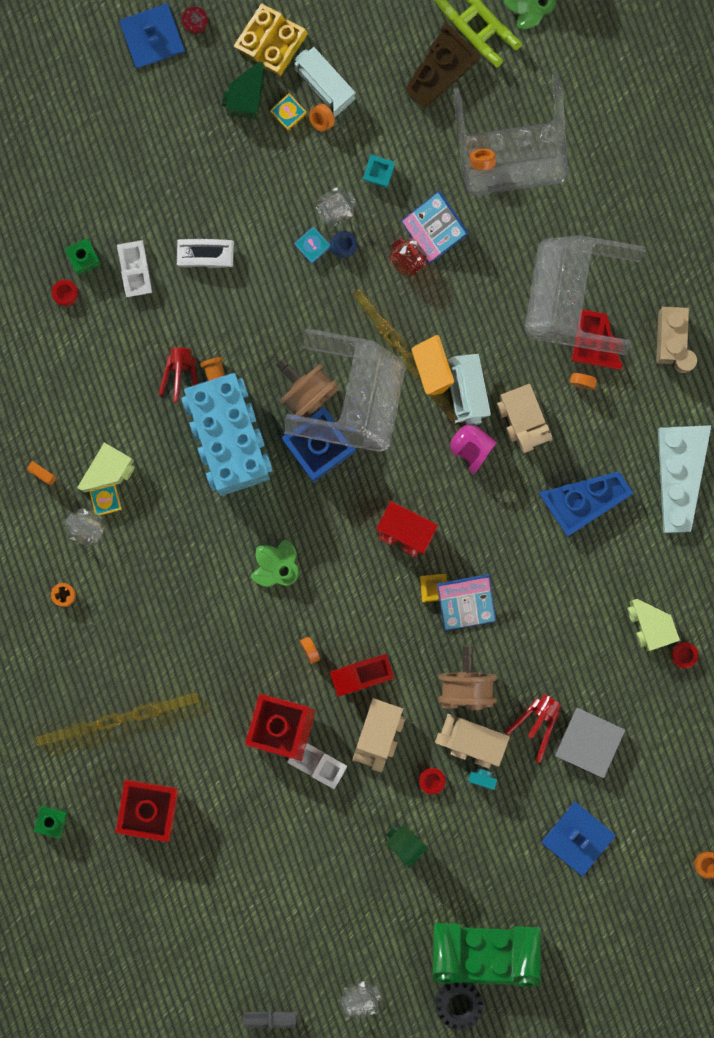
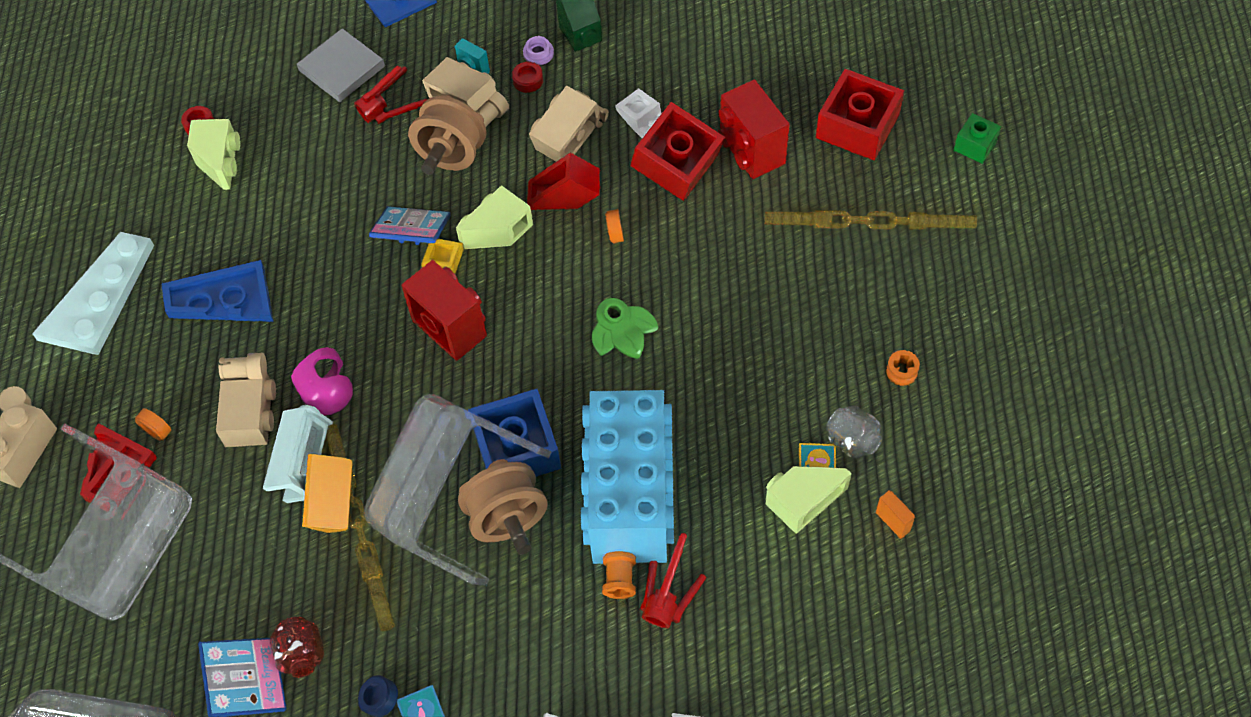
camera: 160 degrees left, 25 degrees down
none -> yellowish green slope [456,185,533,249]
none -> lavender plate [523,36,554,65]
none -> red brick [718,79,789,179]

